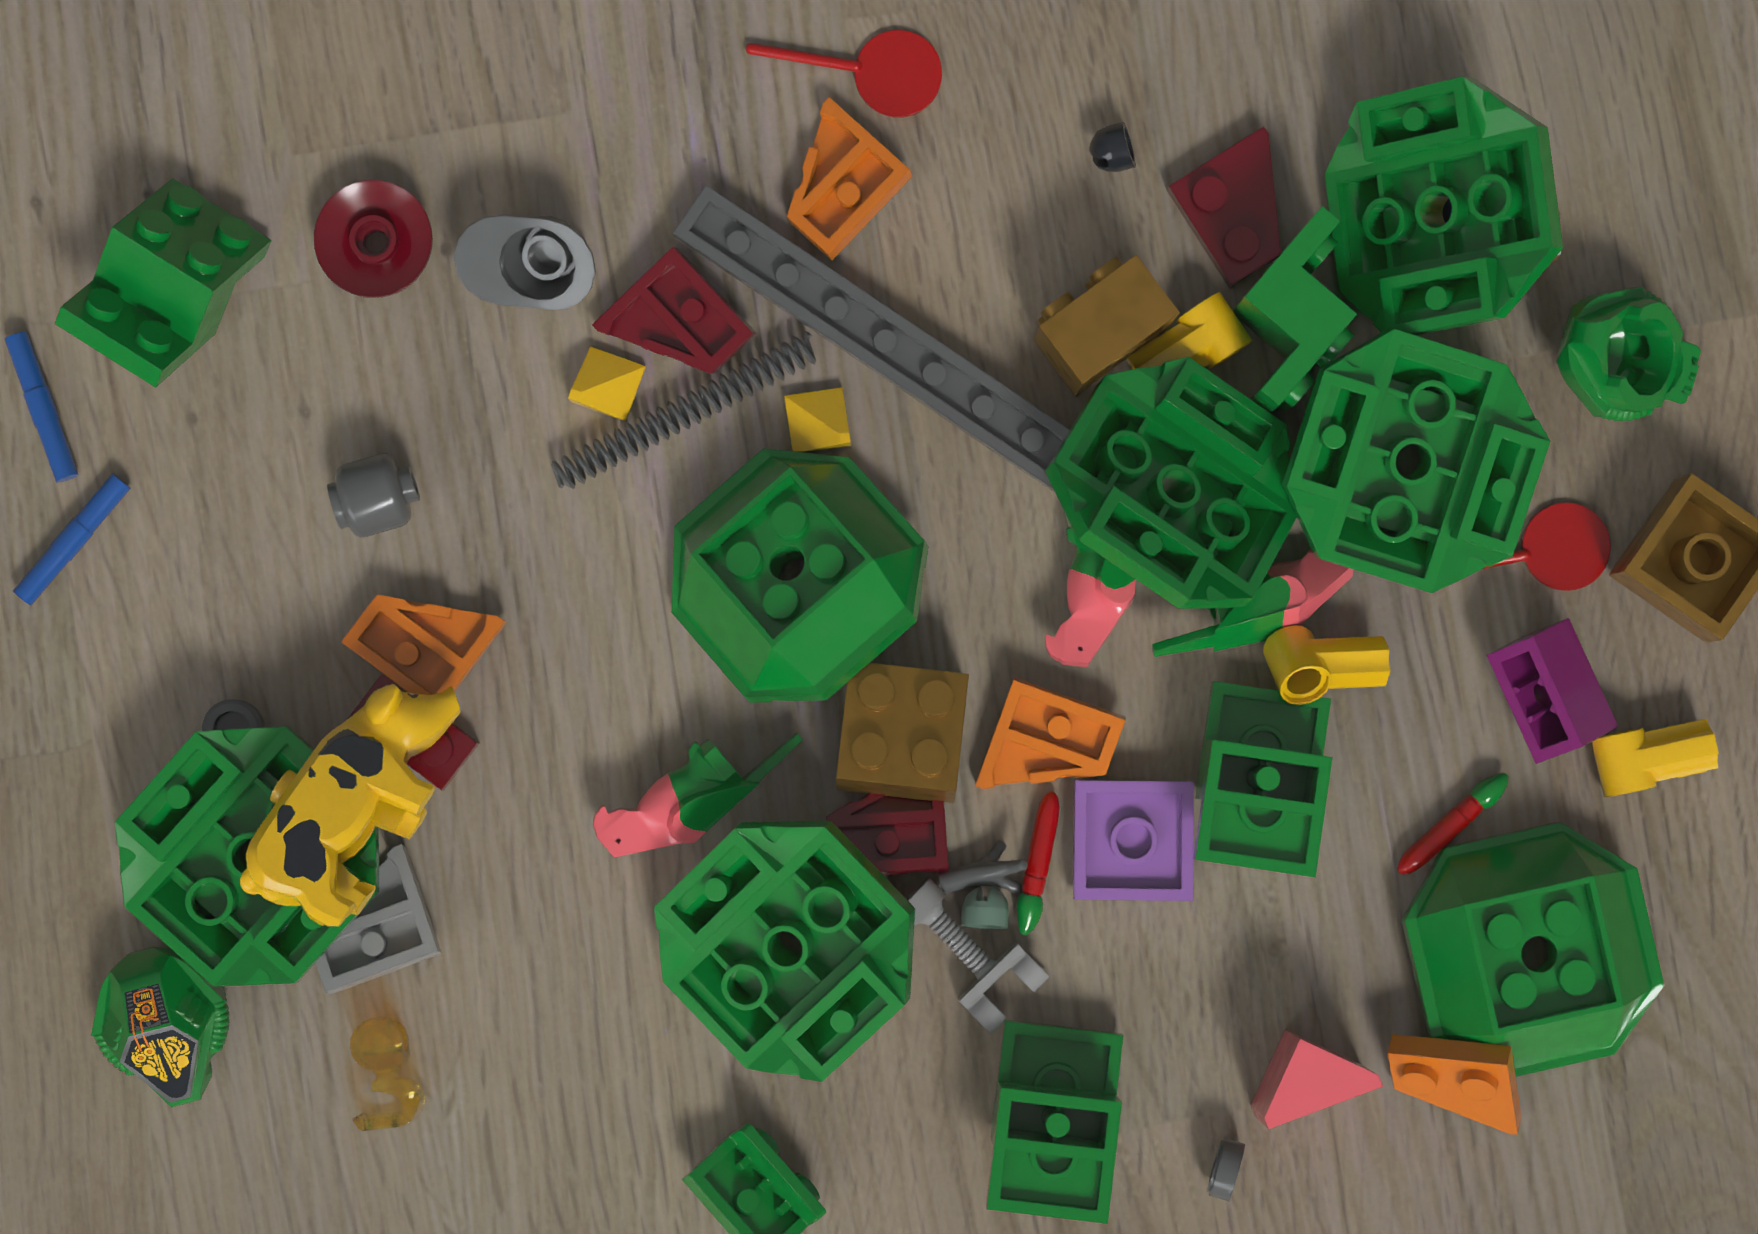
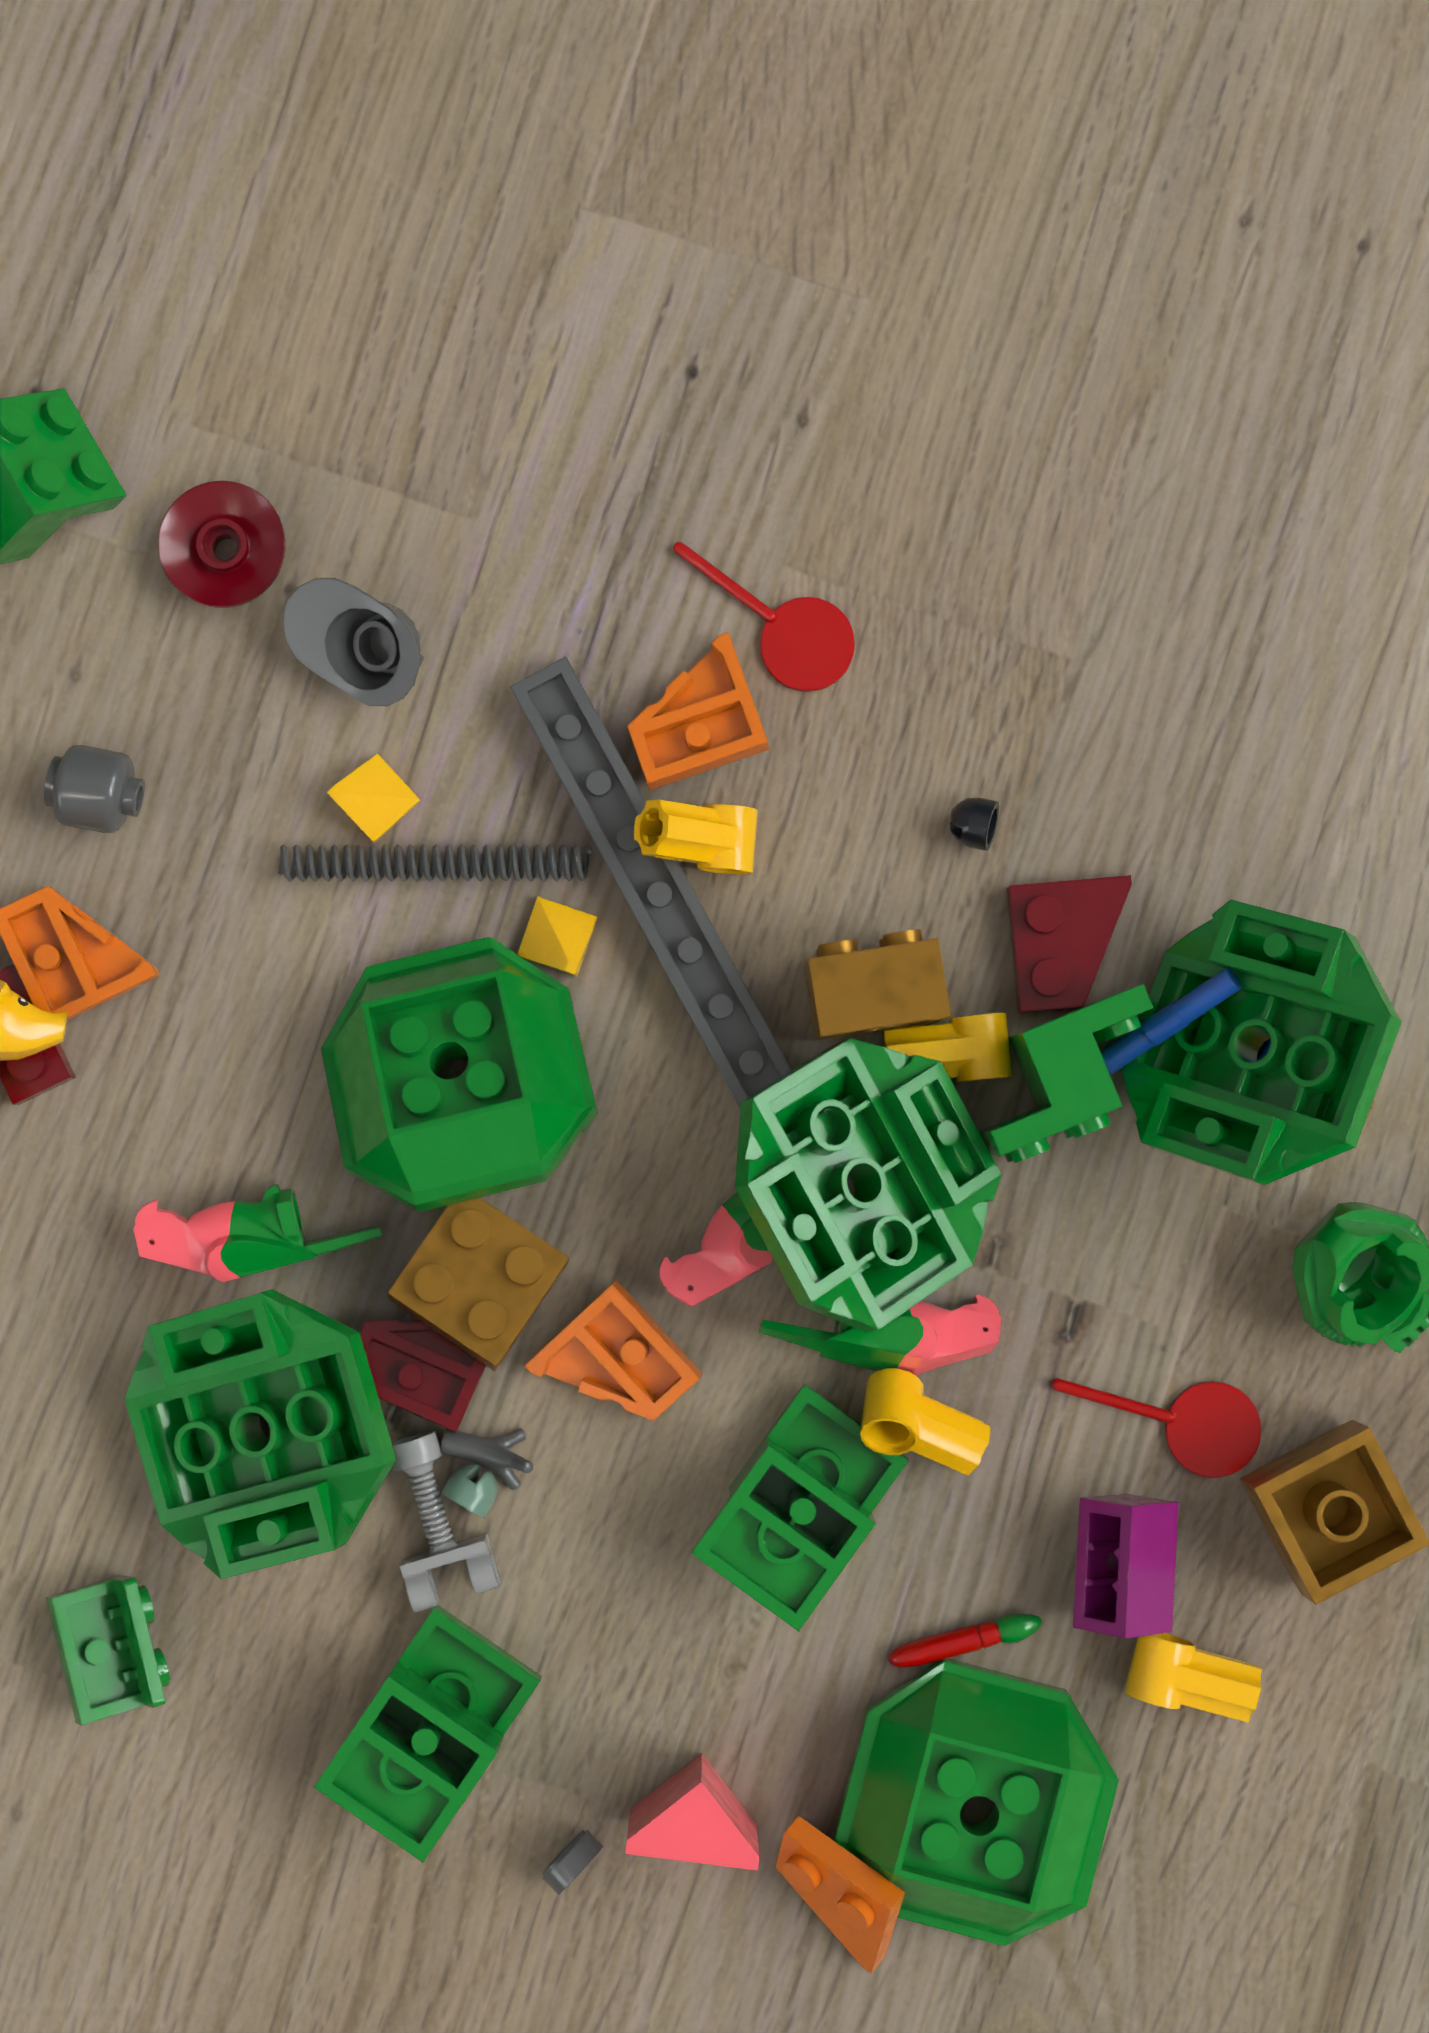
camera: 30 degrees right, 0 degrees up
dark red wing [592,247,757,374] -> none
red piece [1016,791,1060,935] -> none
medium lavender plate [1073,780,1194,901] -> none
green piece [1282,328,1551,593] -> none
none -> yellow piece [634,799,758,875]
none -> blue piece [1100,967,1242,1075]

